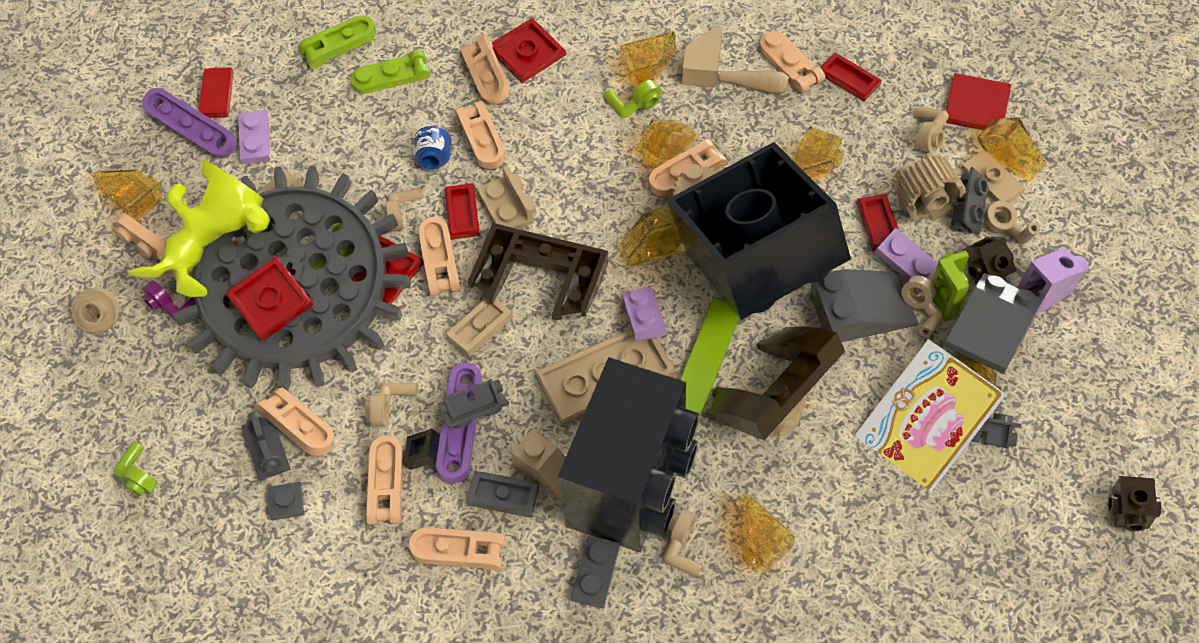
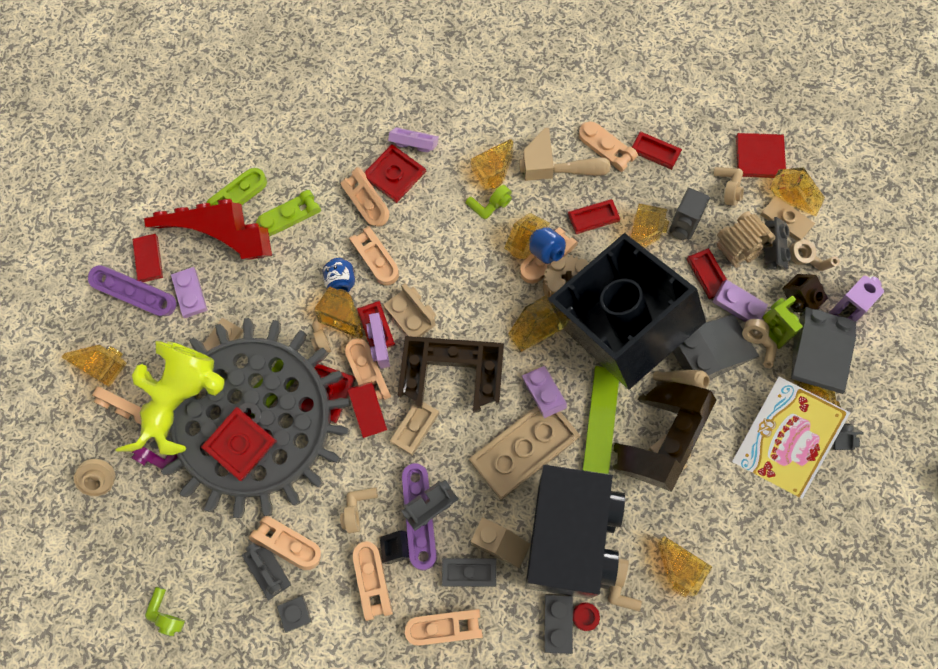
camera: 10 degrees left, 10 degrees up
none -> red arch [144,199,272,260]
none -> clear yellow slope [314,286,363,339]
none -> red tile [348,381,387,438]
none -> lavender plate [366,313,390,369]
none -> lavender plate [388,127,439,152]
none -> blue head [529,227,566,264]
none -> red tile [568,199,621,234]
none -> red tile [573,602,600,631]
none -> tan piece [653,370,710,389]
none -> dark grey brick [669,188,710,240]

